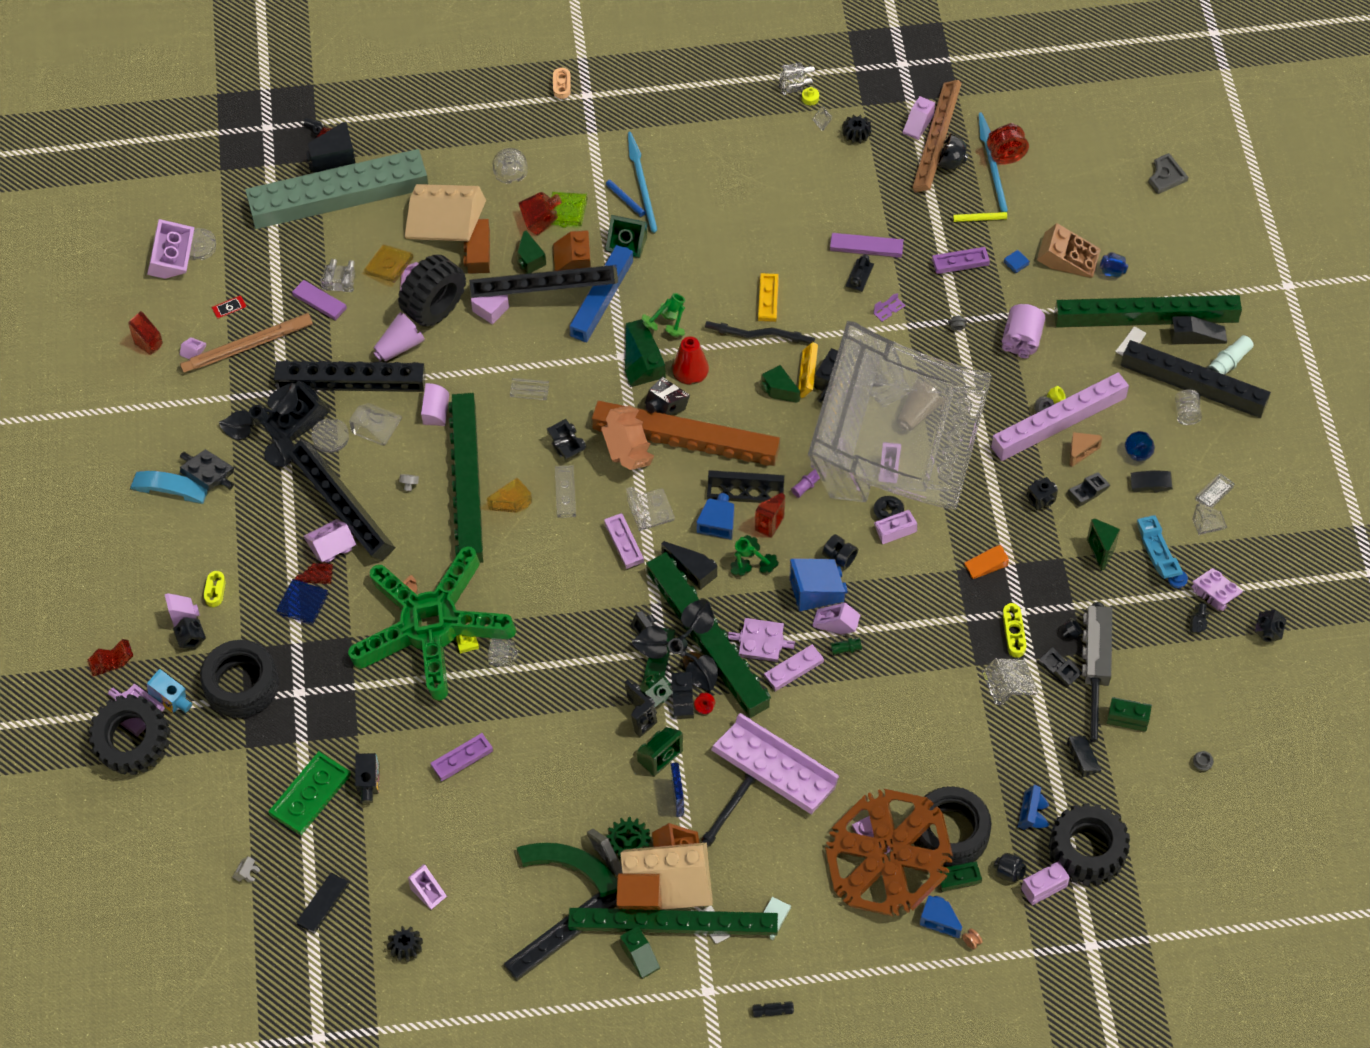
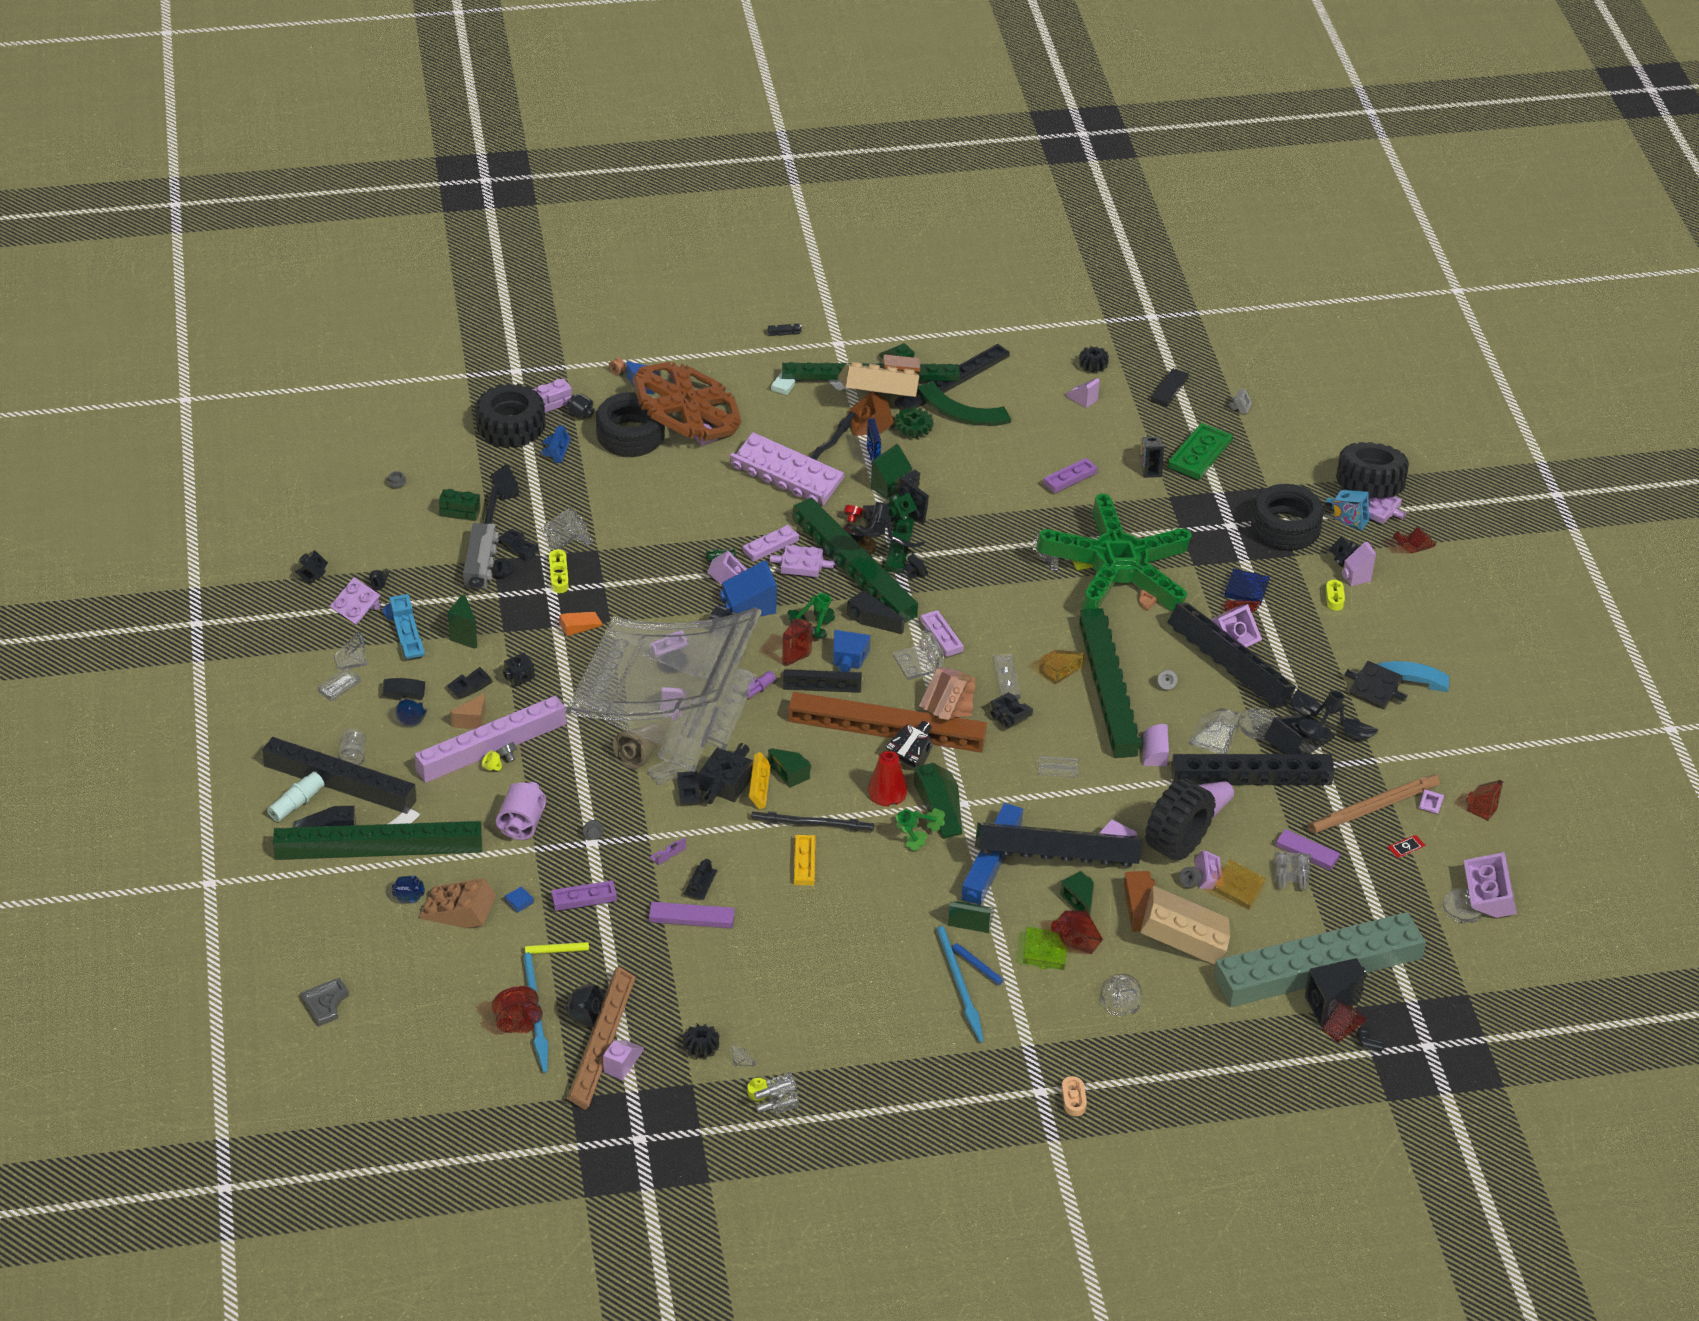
camera: 175 degrees right, 15 degrees down
dark orange slope [553,230,591,271] -> none
dark grey tile [587,829,623,876] -> none

